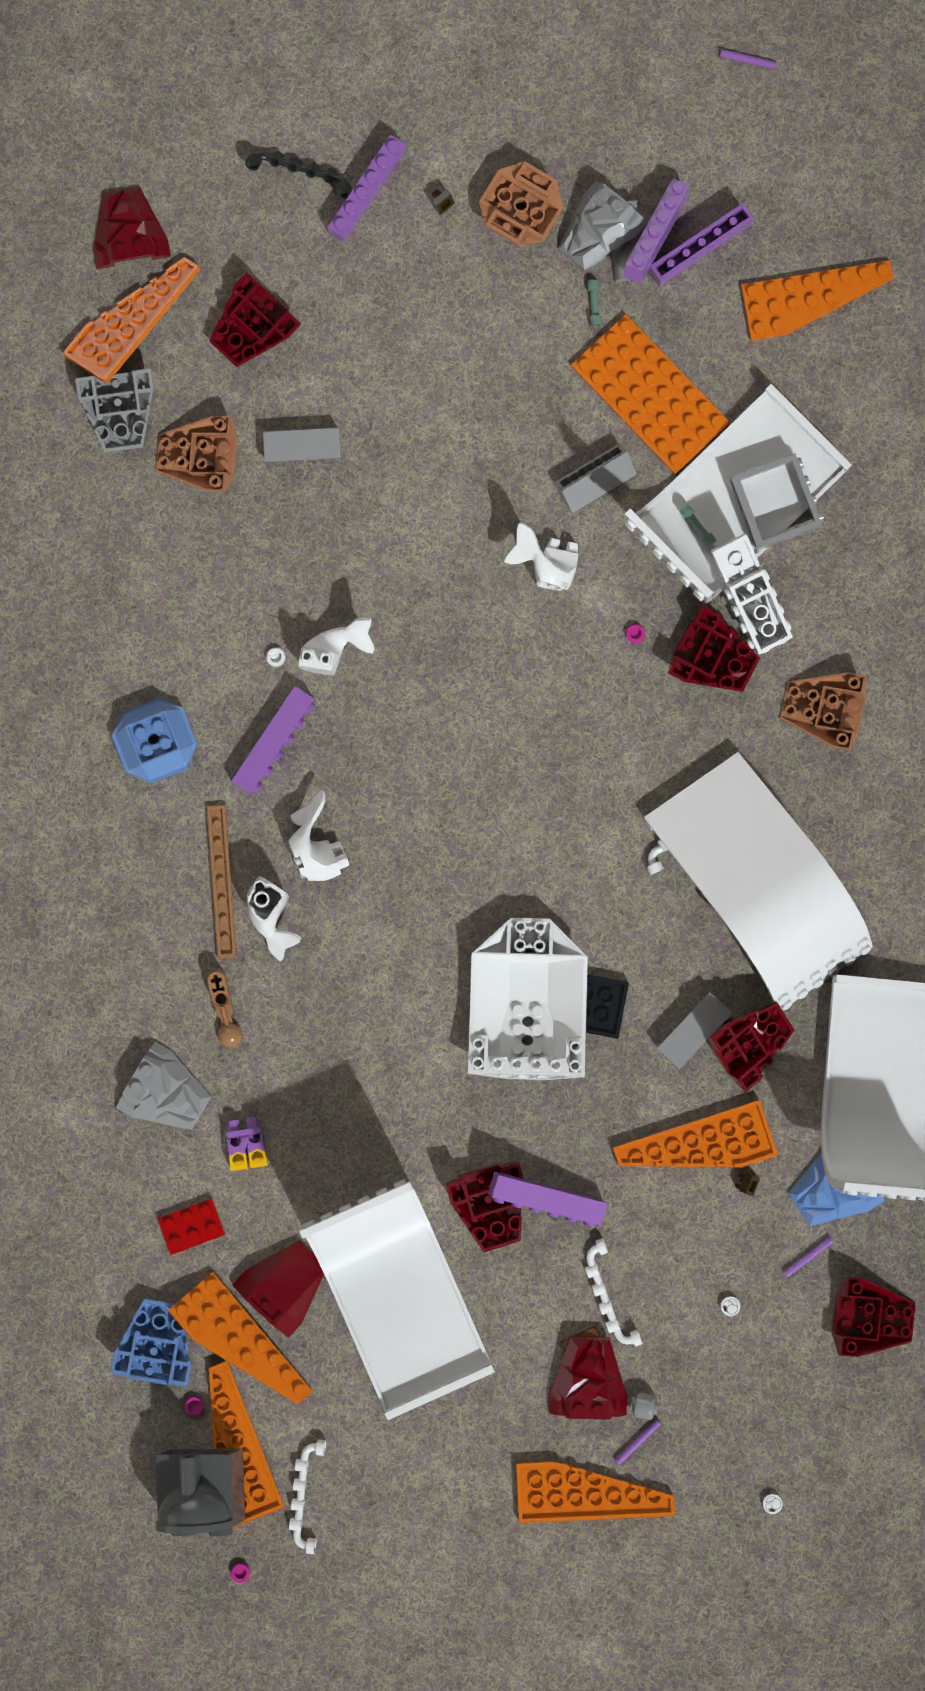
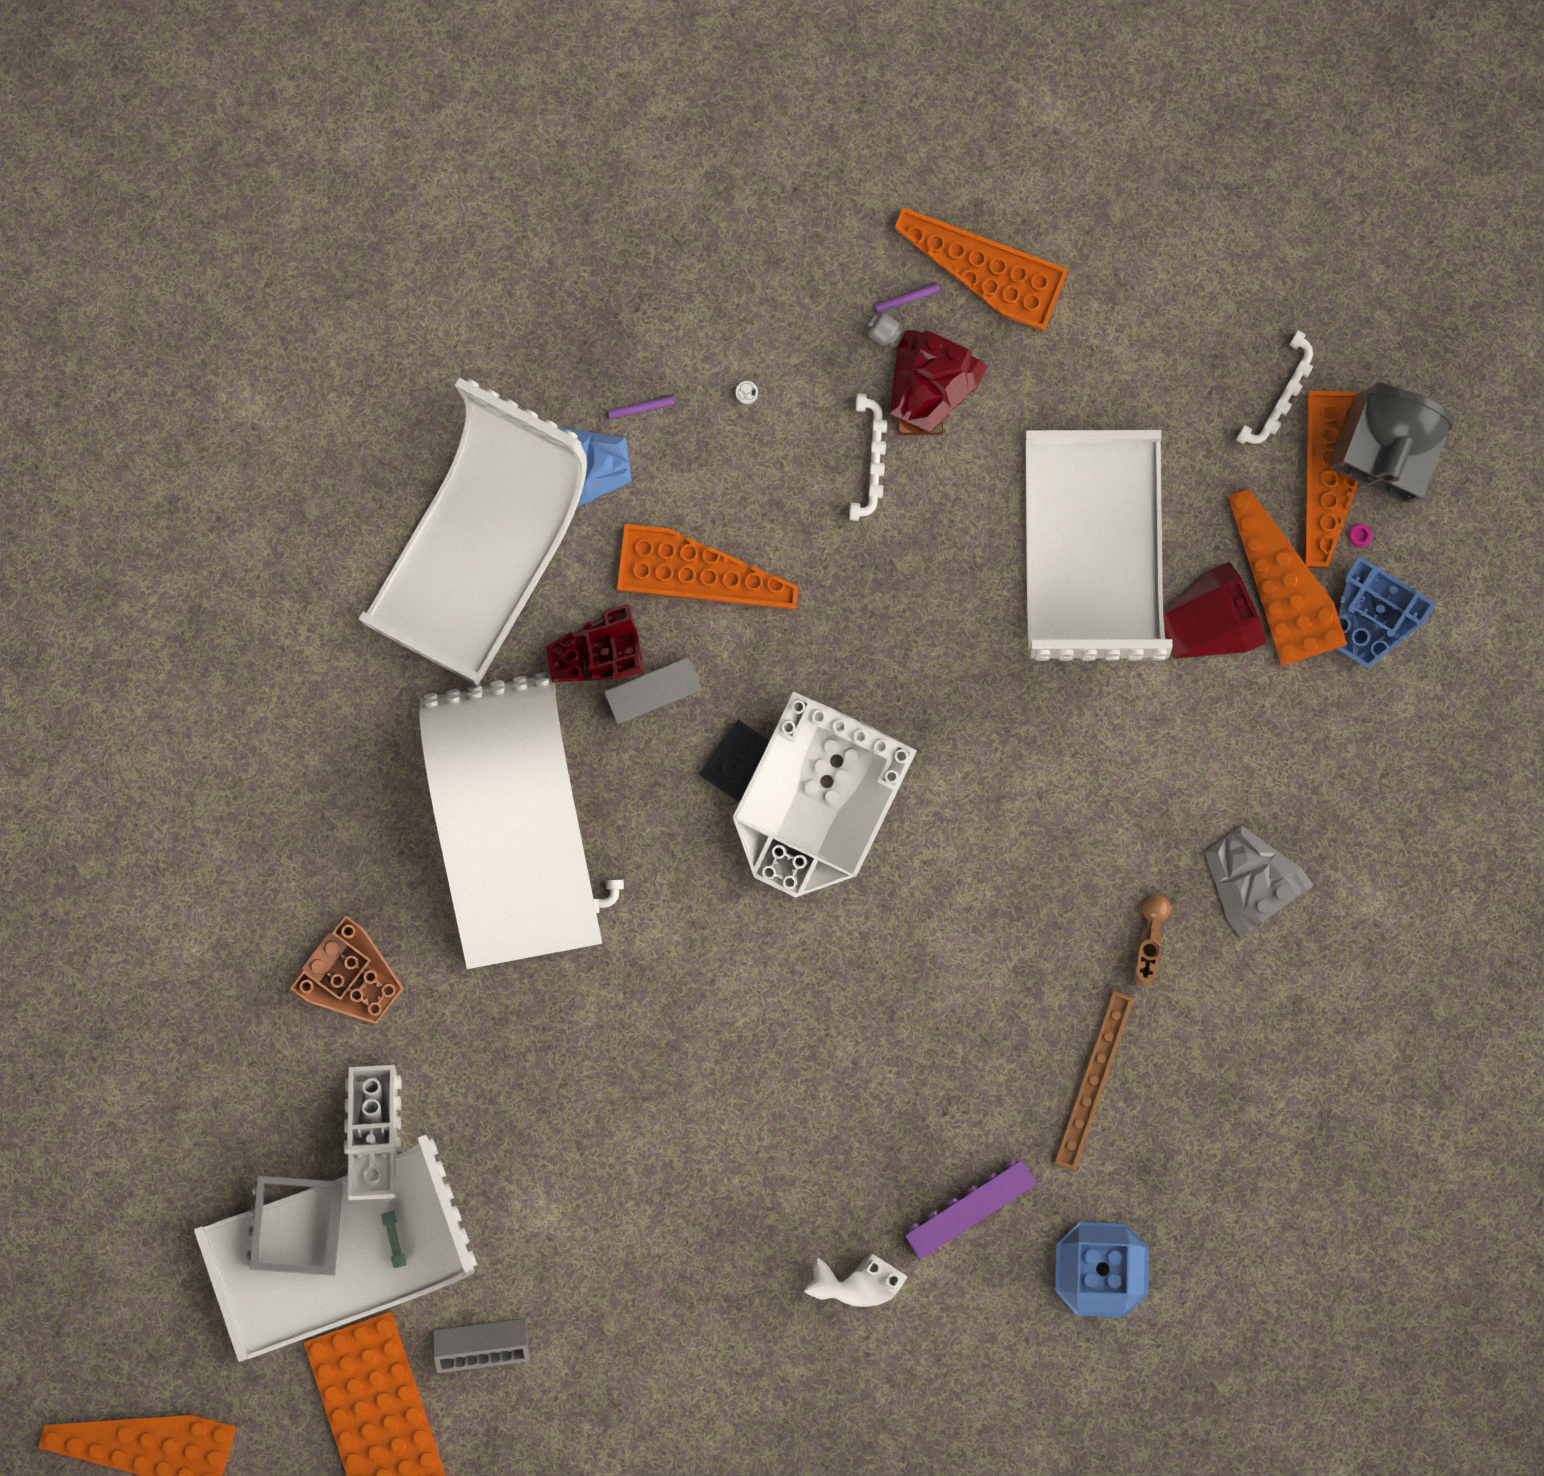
camera: 150 degrees left, 5 degrees down
red plate [158,1198,226,1255] -> none
medium lavender hips [226,1117,269,1171] -> none
dark pink tile [231,1562,251,1583] -> none
white hips [246,876,301,961] -> none
white tile [266,648,286,667] -> none
white hips [288,790,349,881] -> none
dark red wedge [445,1161,524,1253] -> none
medium lavender brick [488,1171,608,1227] -> none
white hips [505,522,578,591] -> none
dark pink tile [626,624,645,644] -> none
dark red wedge [667,605,760,692] -> none
dark brown tile [734,1173,760,1196] -> none
white tile [762,1493,783,1514] -> none
dark red wedge [832,1277,916,1357] -> none

